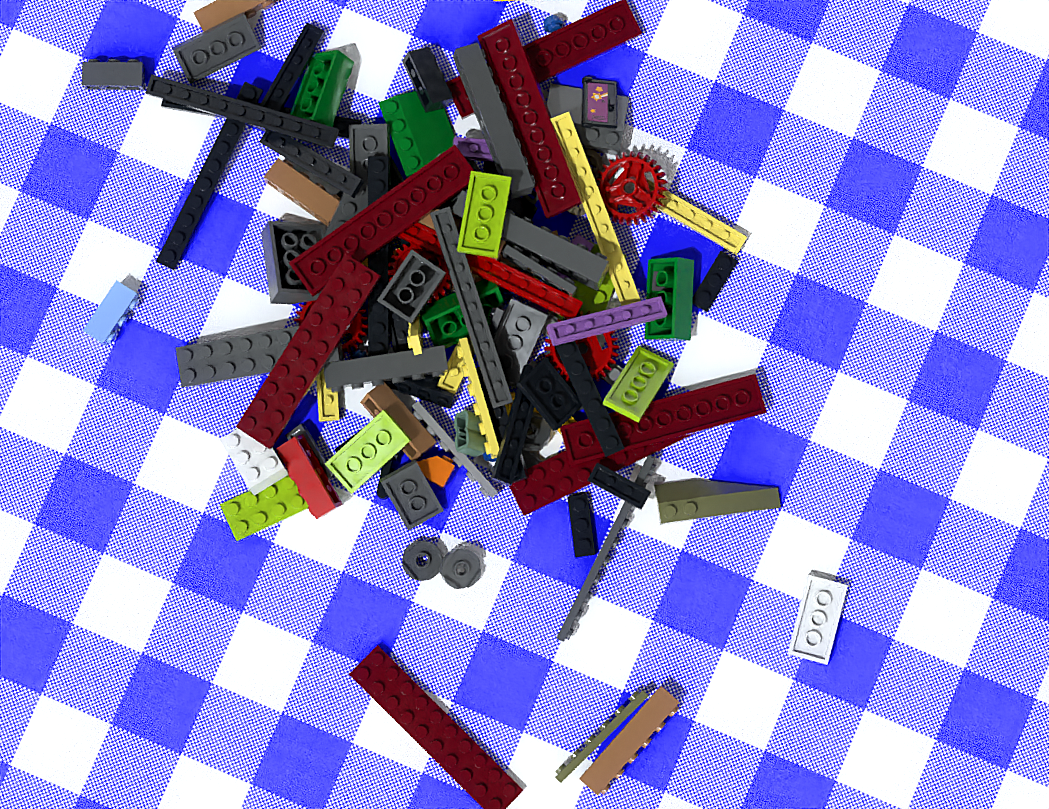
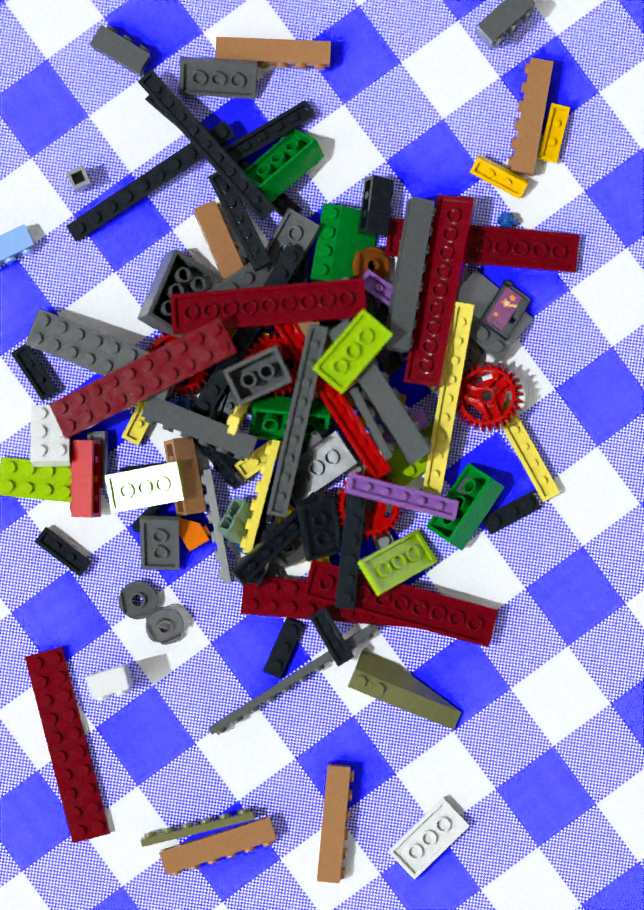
camera: 30 degrees right, 5 degrees up
none -> black plate [11,344,59,401]
none -> black plate [34,527,92,577]
none -> light grey brick [66,165,93,194]
none -> white brick [85,663,134,702]
none -> medium nougat brick [317,763,354,884]
none -> dark orange plate [352,247,390,279]

